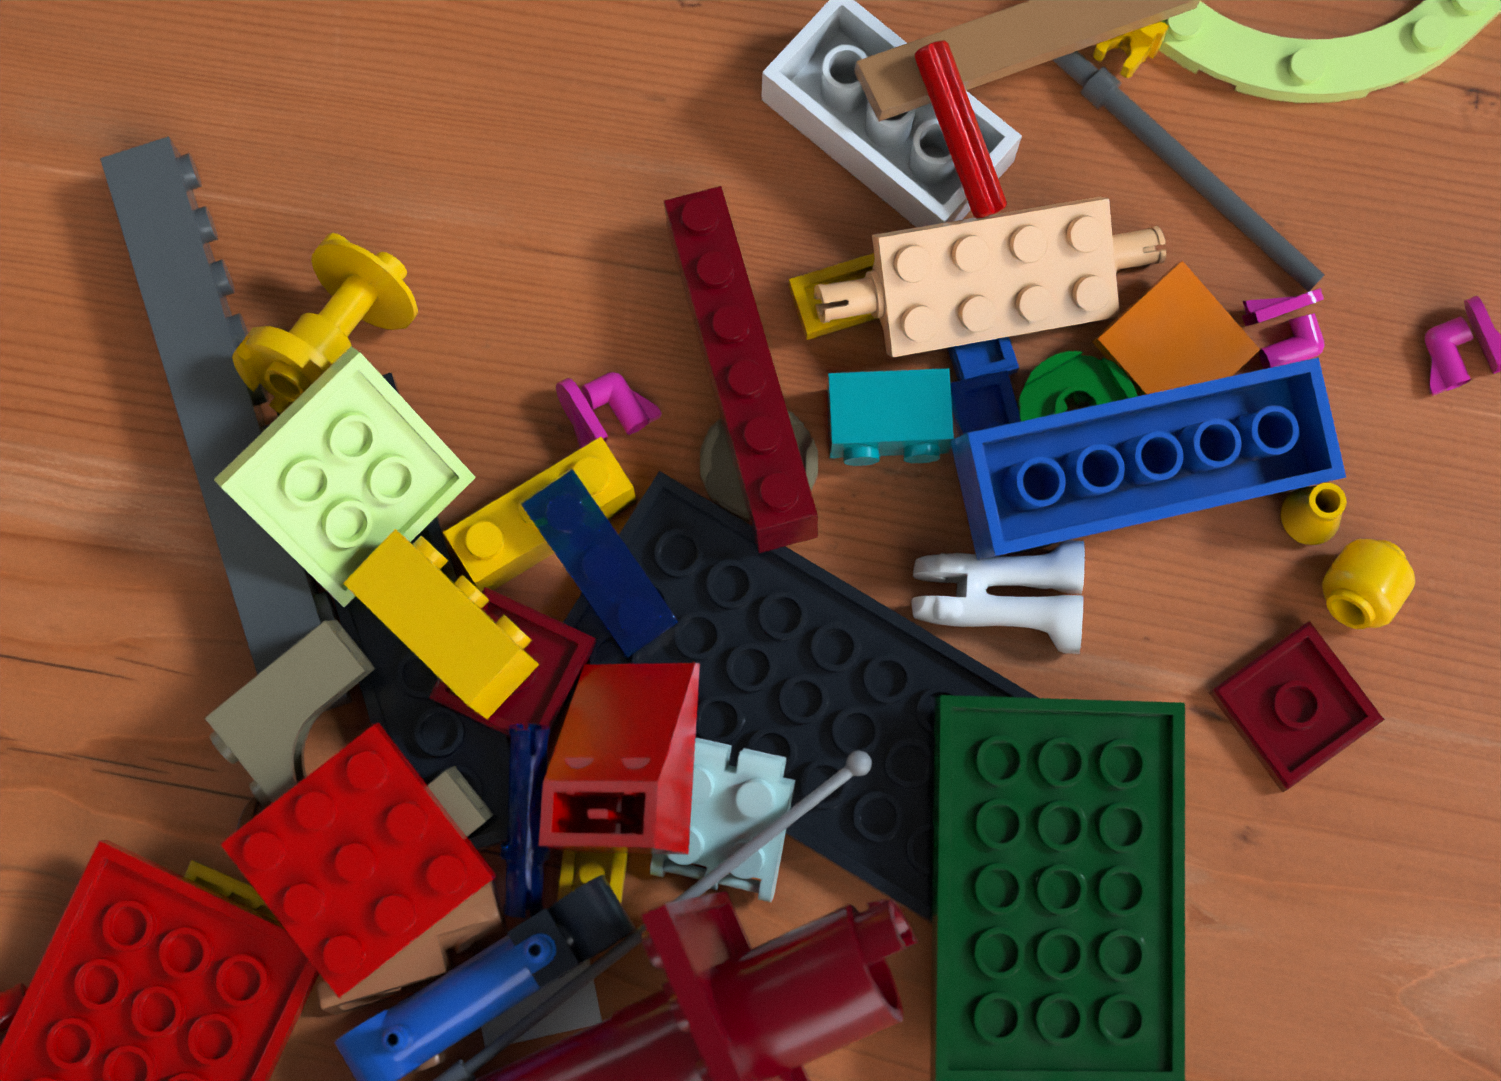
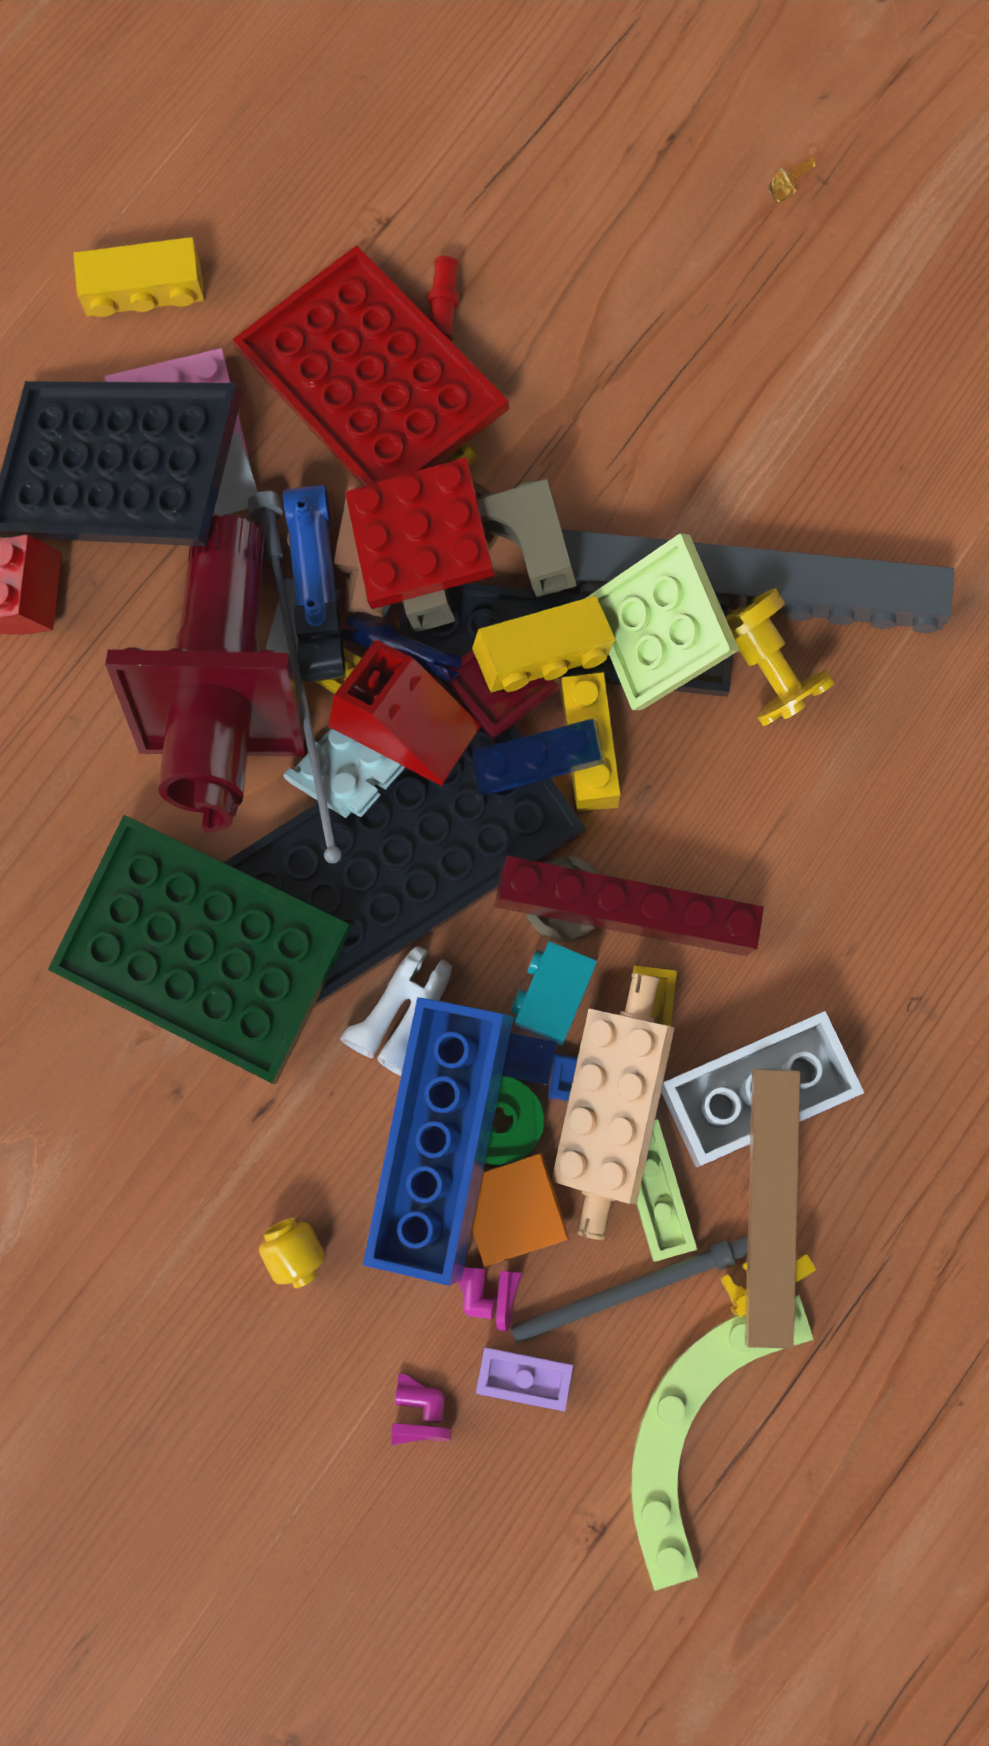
camera: 120 degrees right, 0 degrees up
dark pink piece [556,372,662,449] -> none
red axle [915,40,1007,218] -> none
dark red tile [1208,620,1385,792] -> none
yellow cone [1281,483,1346,545] -> none
none -> lavender plate [476,1347,573,1412]
none -> yellowish green plate [636,1119,697,1262]

